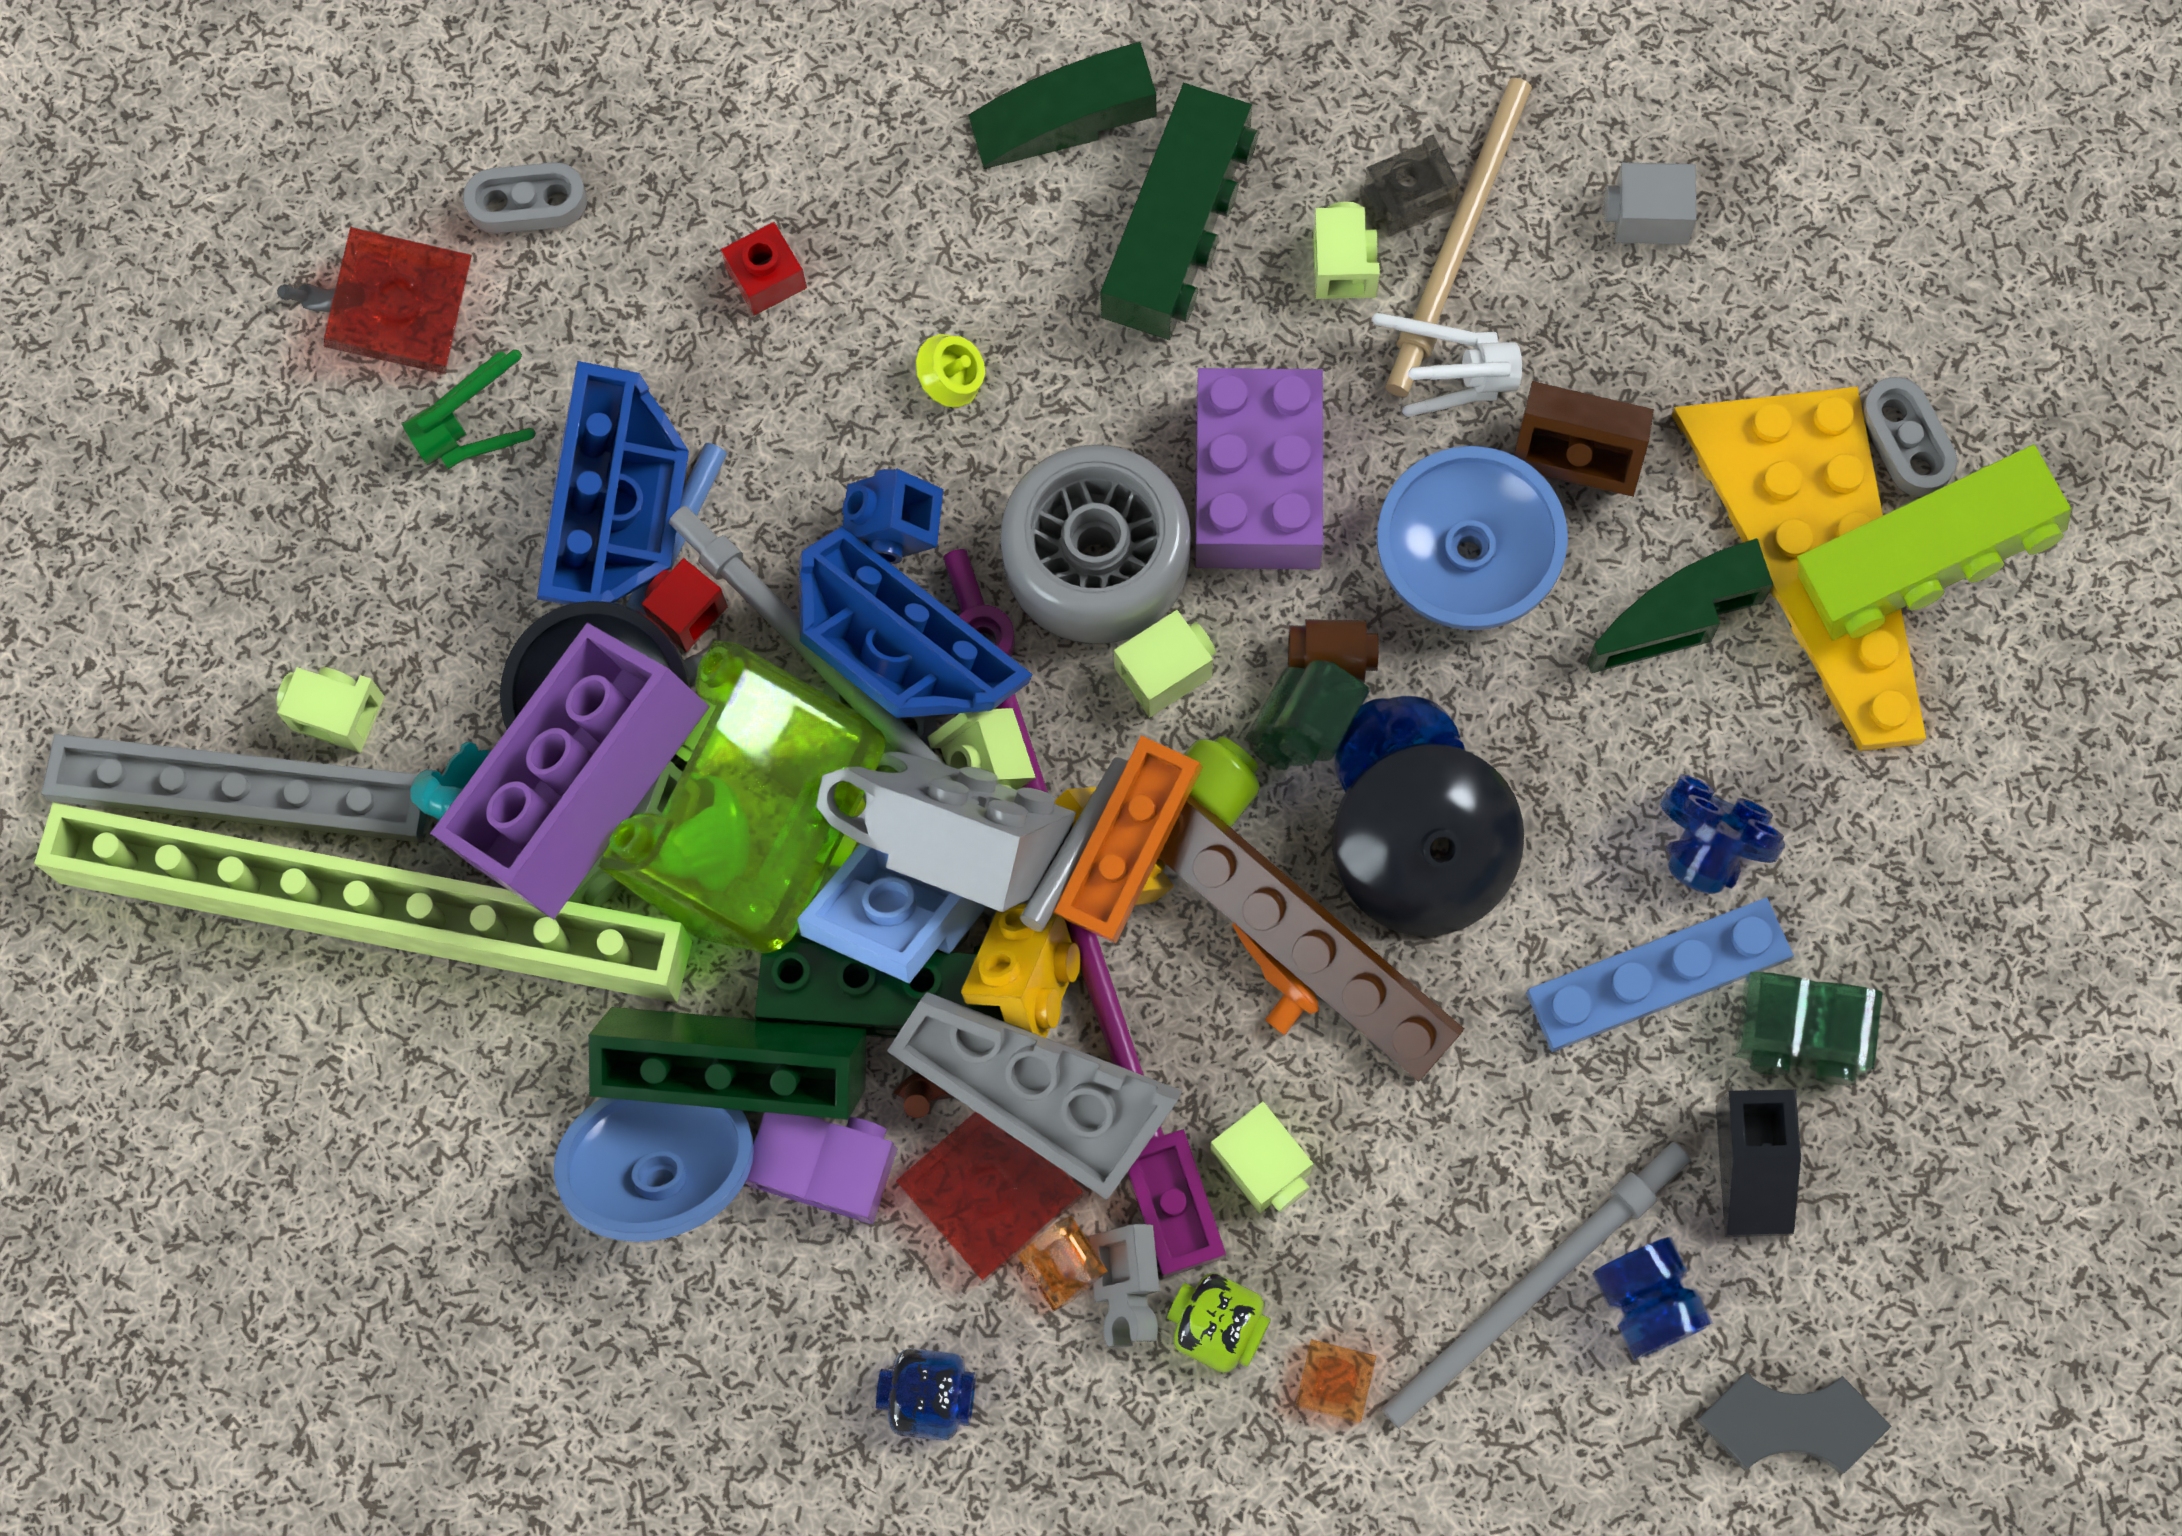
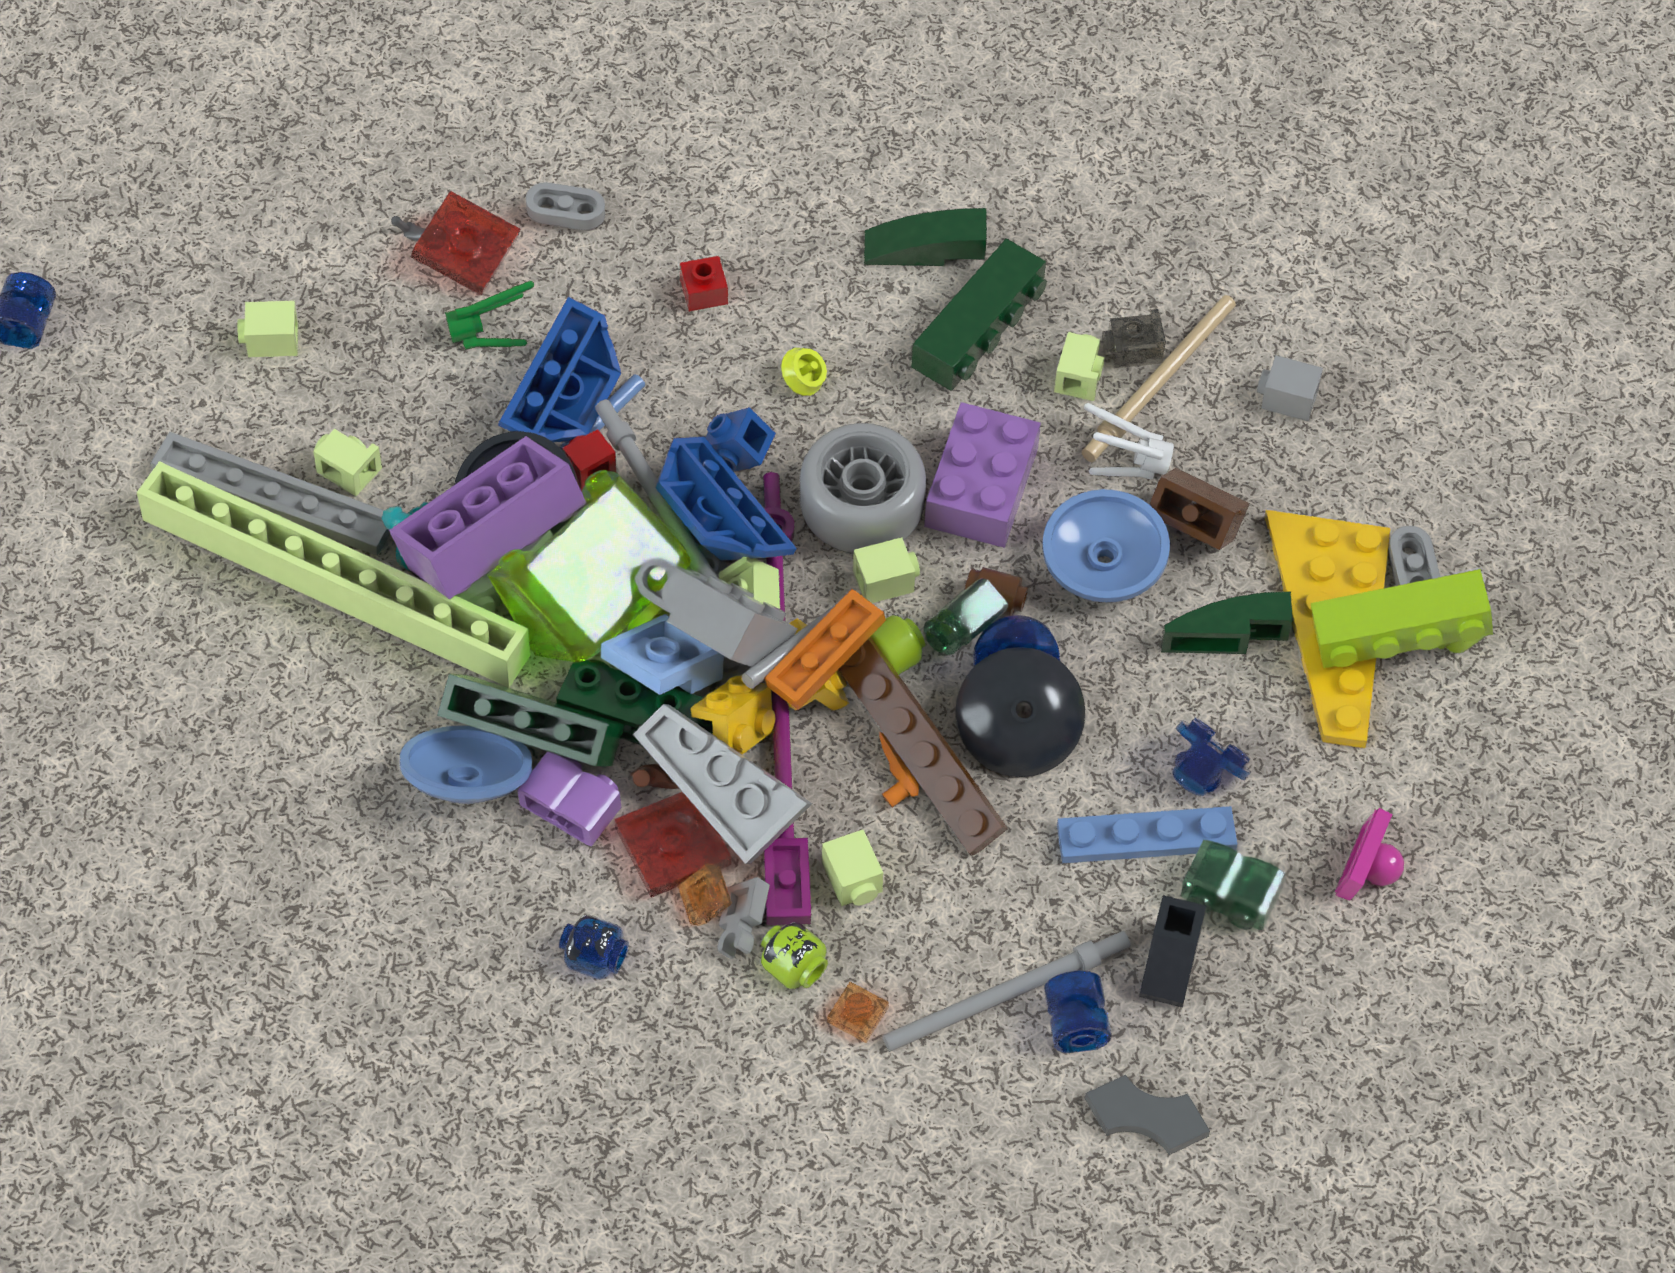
camera: 10 degrees right, 15 degrees down
none -> yellowish green brick [237,301,298,357]
none -> dark pink tile [1335,808,1404,901]

